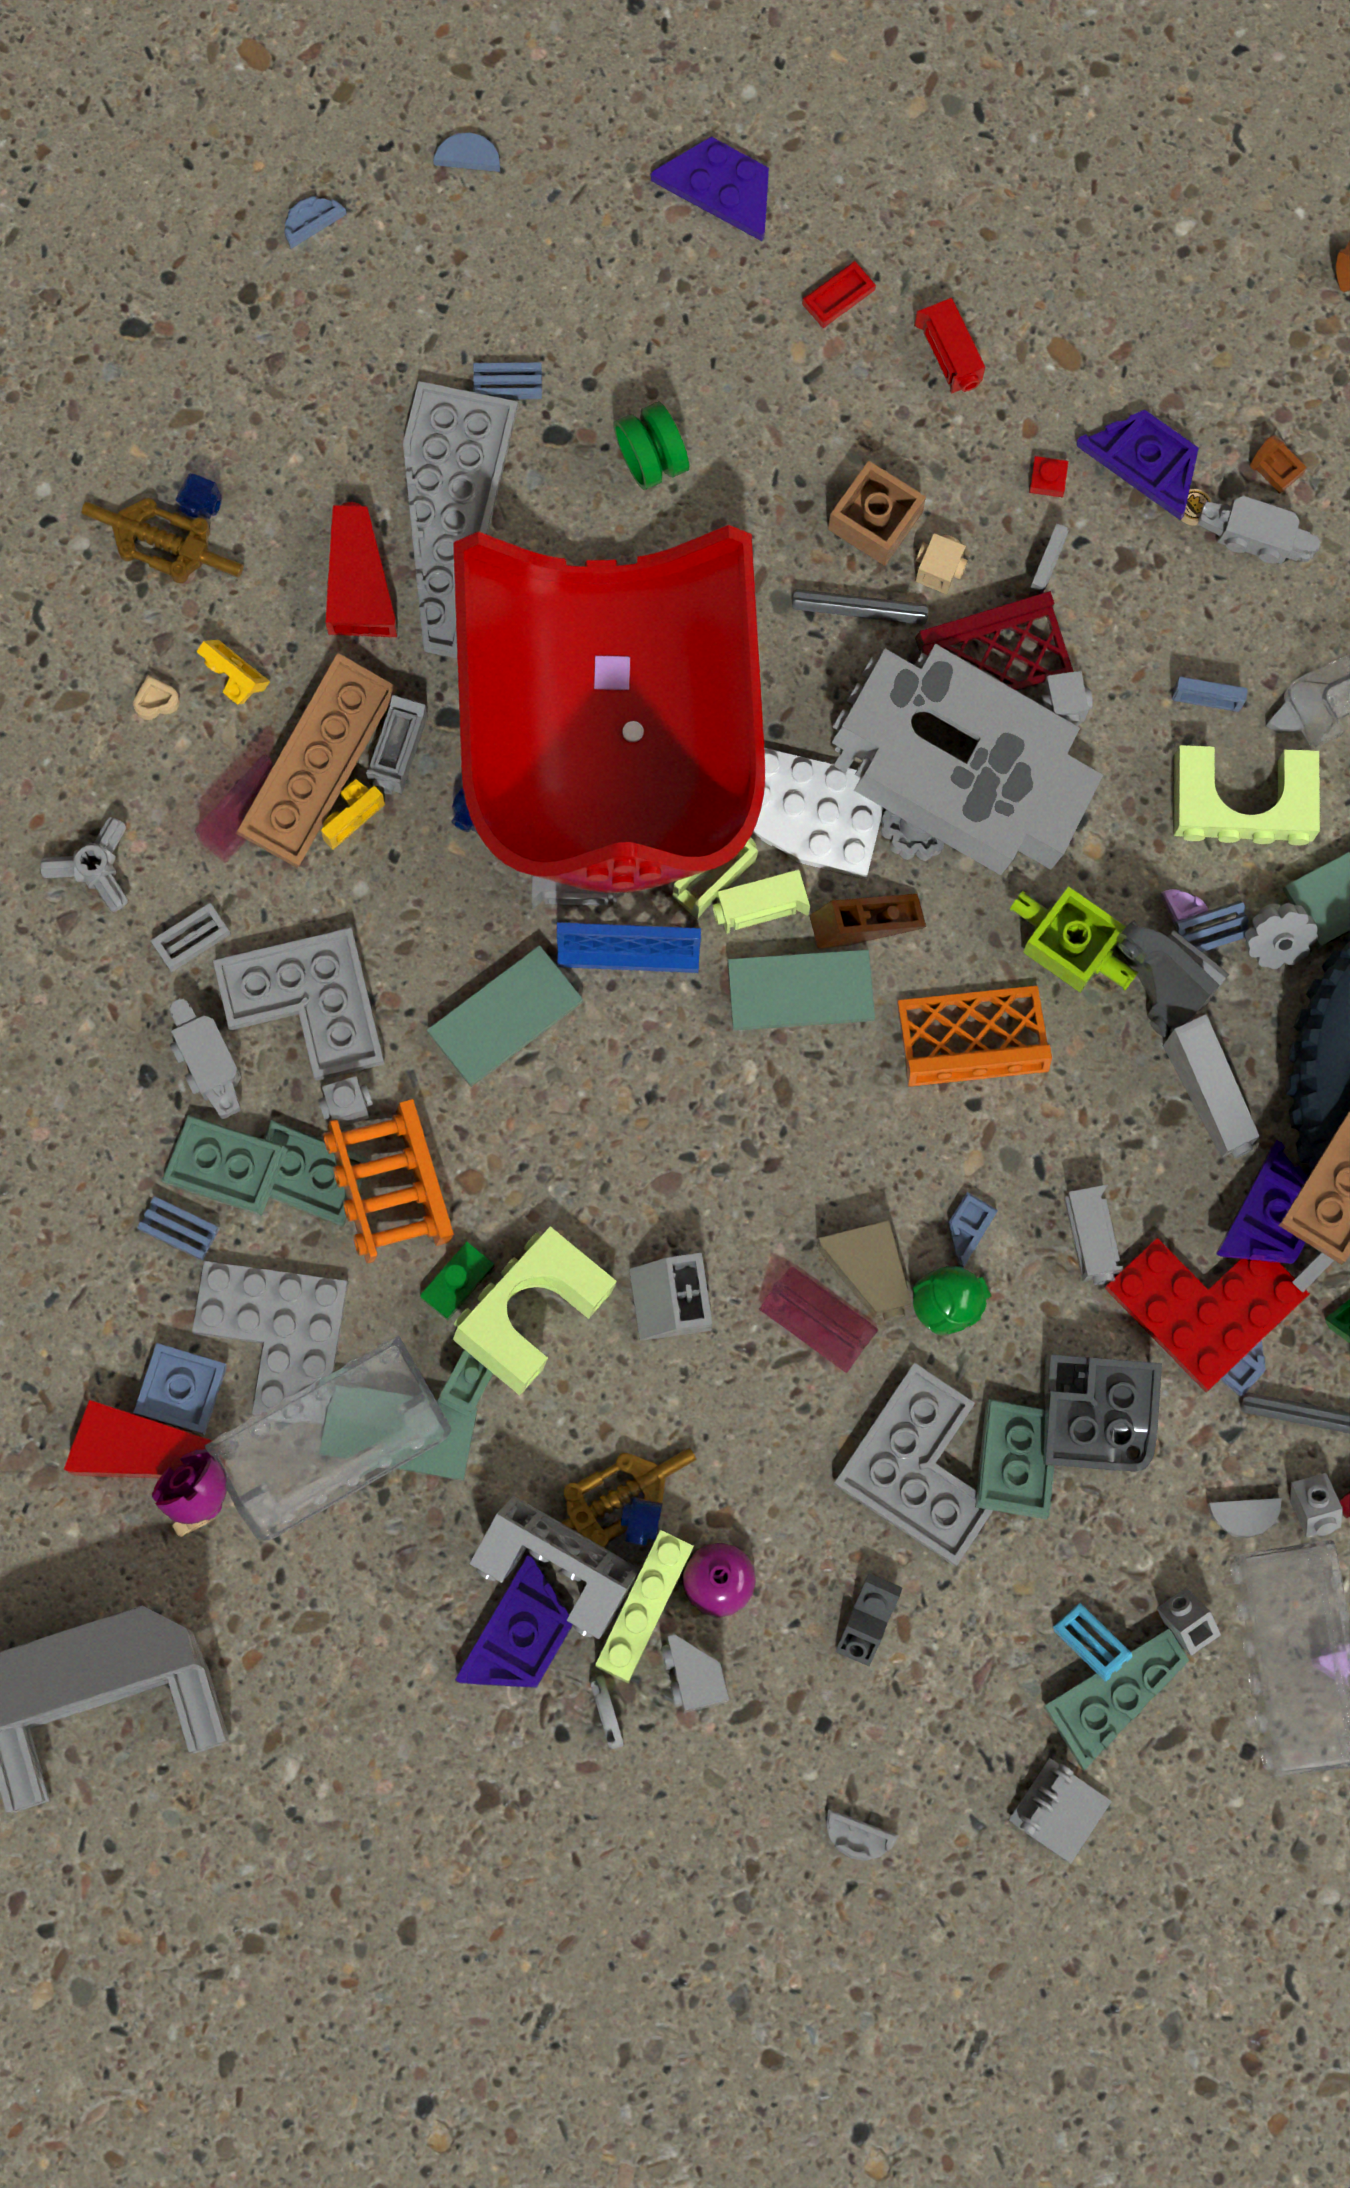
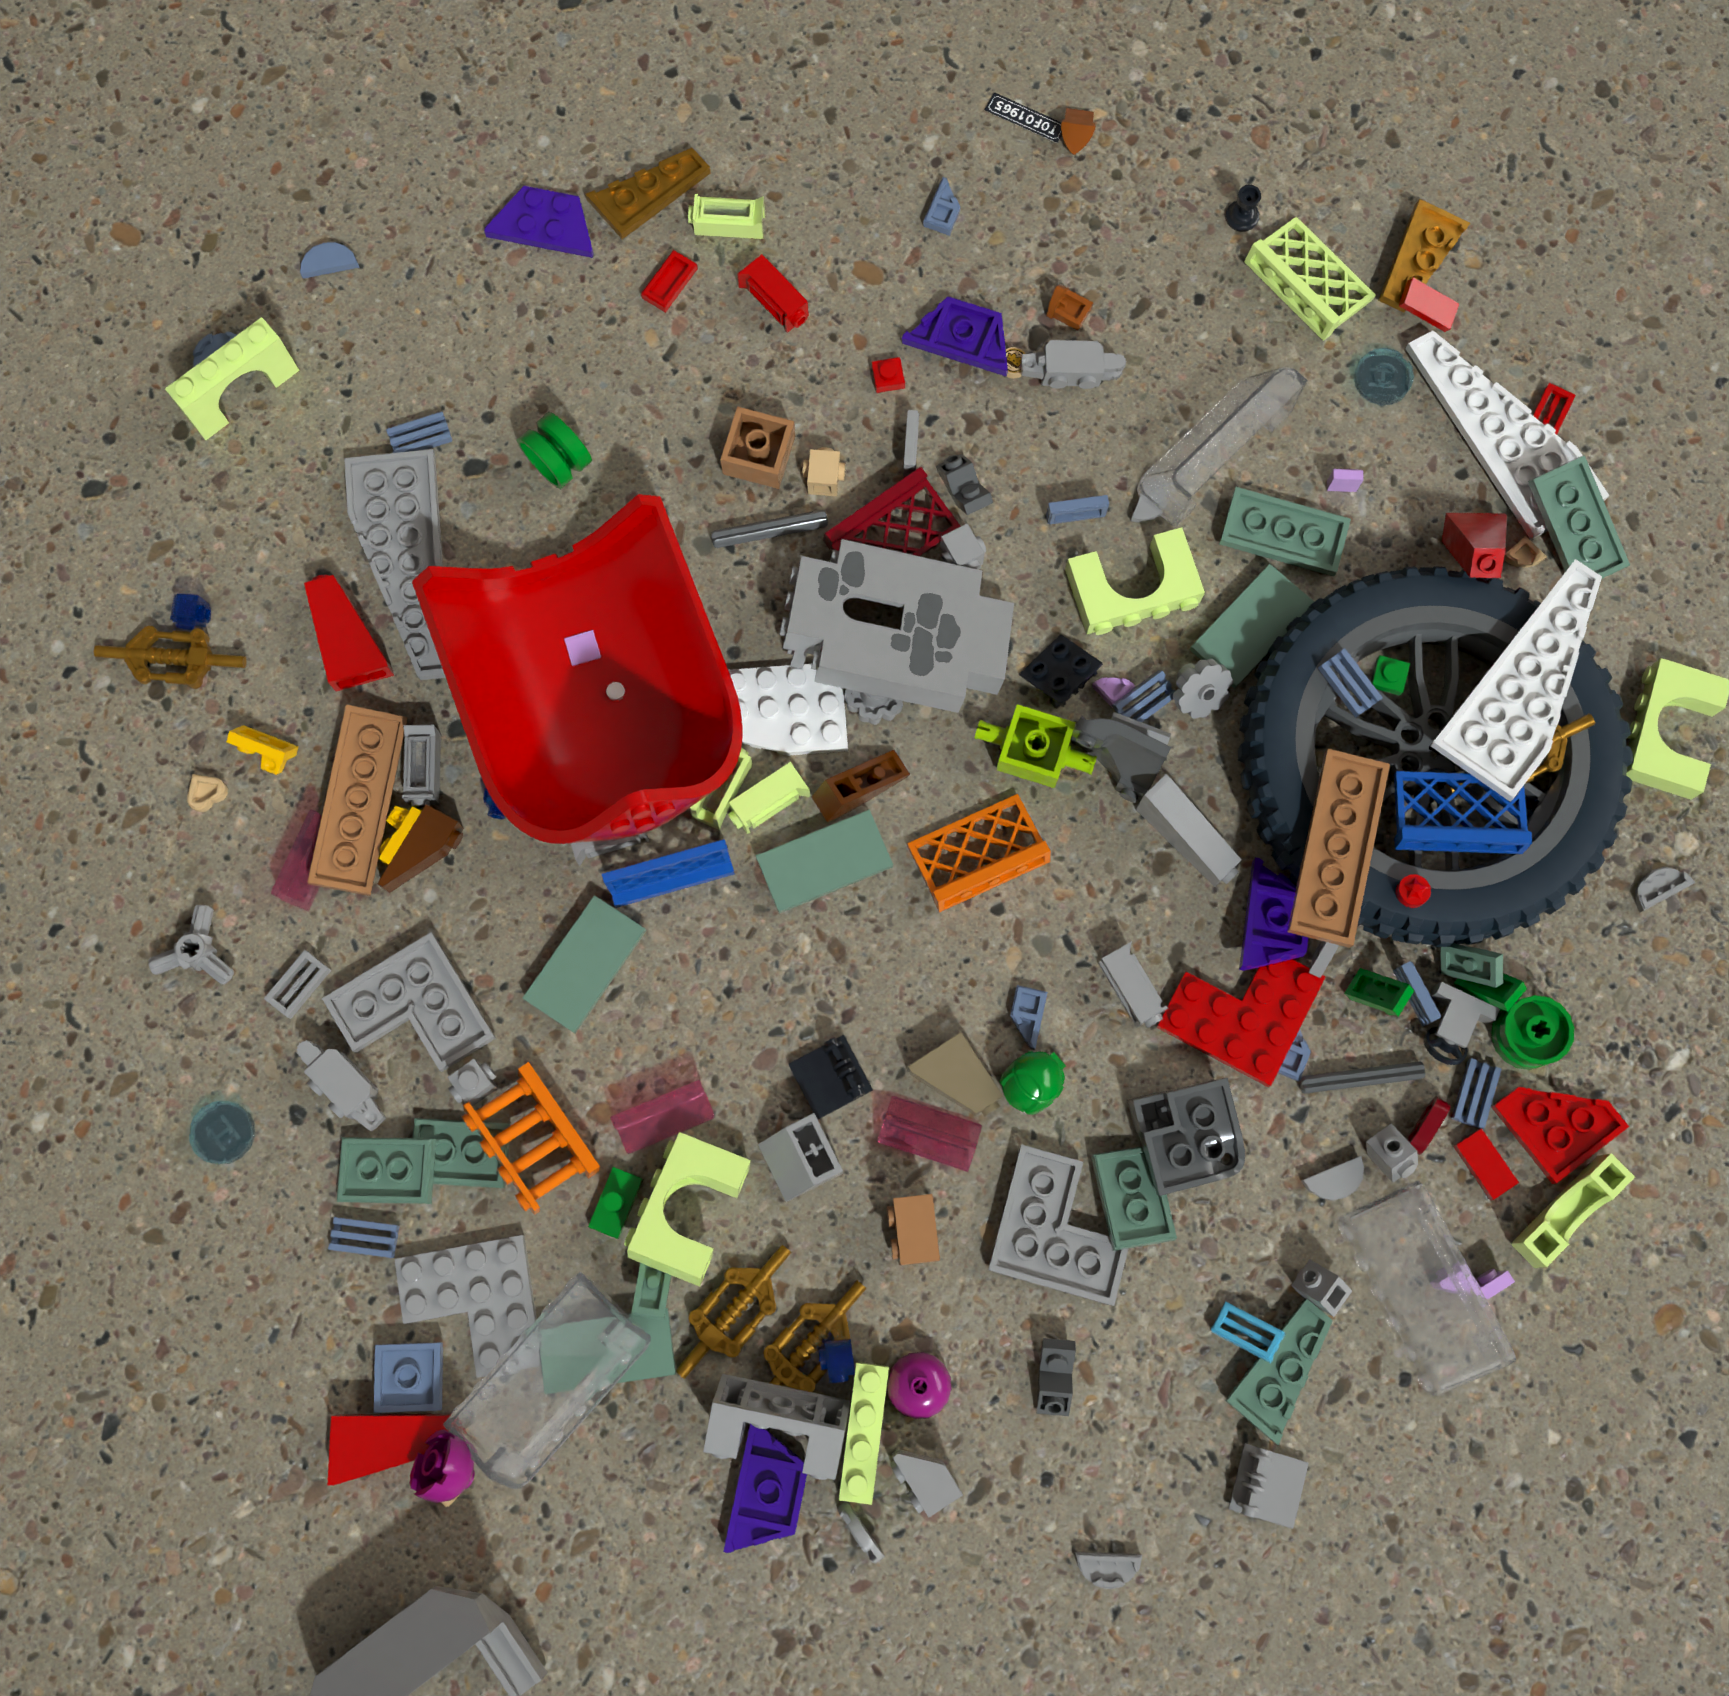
camera: 15 degrees left, 0 degrees up
none -> yellowish green arch [165,317,299,440]
none -> clear light blue tile [189,1101,255,1165]
none -> reddish brown slope [377,804,464,893]
none -> pearl gold wing [585,148,711,240]
none -> clear pink panel [610,1080,715,1154]
none -> pearl gold bar [675,1244,792,1379]
none -> yellowish green window [688,194,765,239]
none -> black hinge [788,1035,873,1120]
none -> medium nougat brick [887,1194,940,1266]
none -> sand blue tile [923,177,960,236]
none -> dark grey slope [936,454,993,515]
none -> black sticker [985,92,1062,143]
none -> black hinge [1019,634,1103,709]

